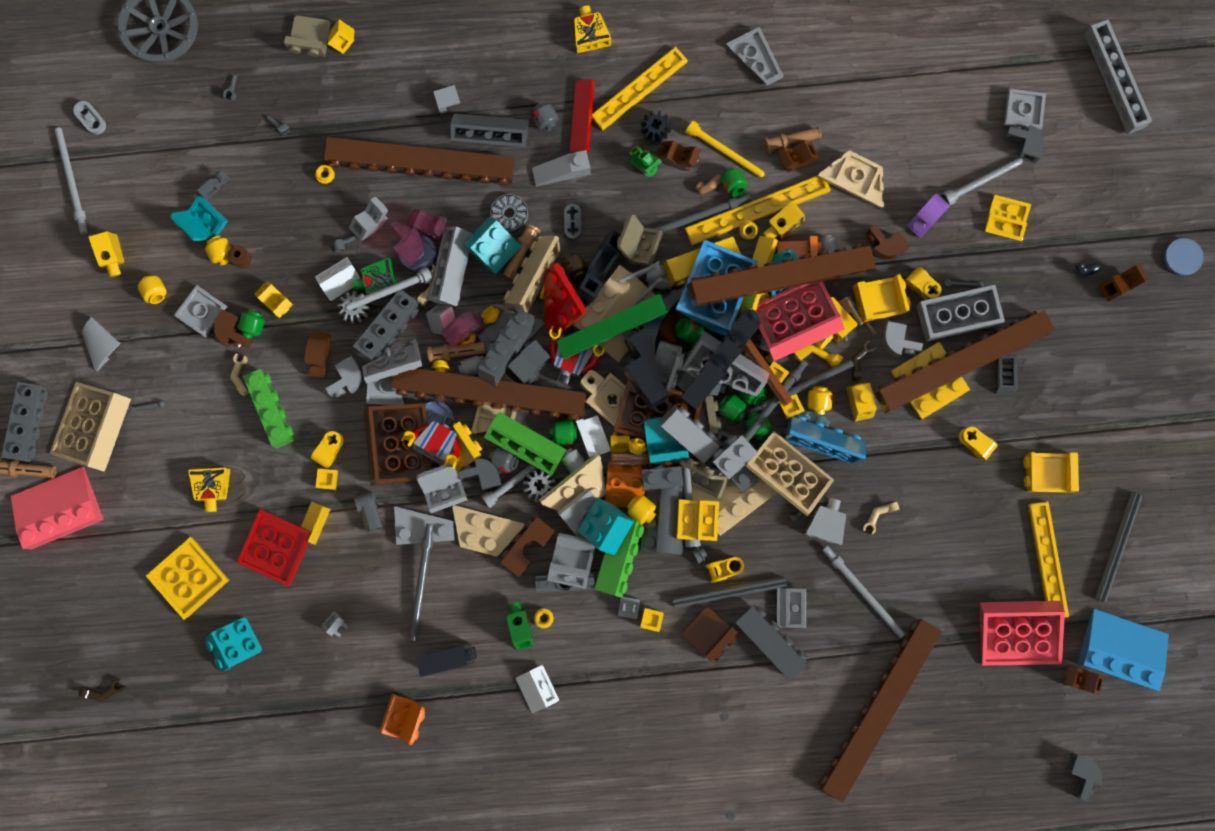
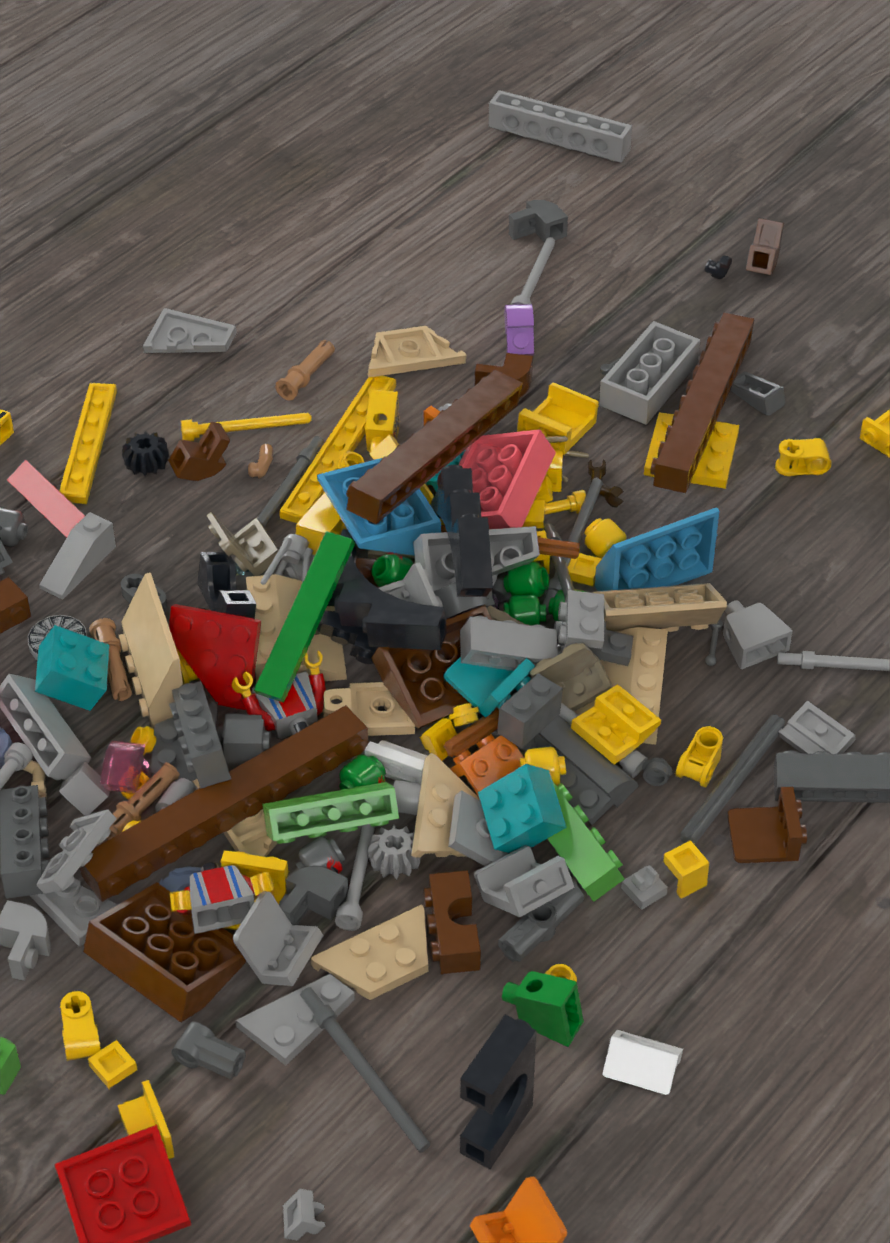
camera: 45 degrees left, 35 degrees down
green hips [629,146,662,177] -> none
green head [720,168,748,197] -> none
reddish brown brick [778,141,819,172] -> none
yellow torso [845,382,877,422] -> none
tan arm [863,502,899,535] -> none
light grey brick [882,321,923,358] -> none
yellow piece [905,266,942,300] -> none
yellow slope [985,195,1031,241] -> none
light grey plate [1003,88,1046,131] -> none
sand blue tile [1164,238,1203,276] -> none

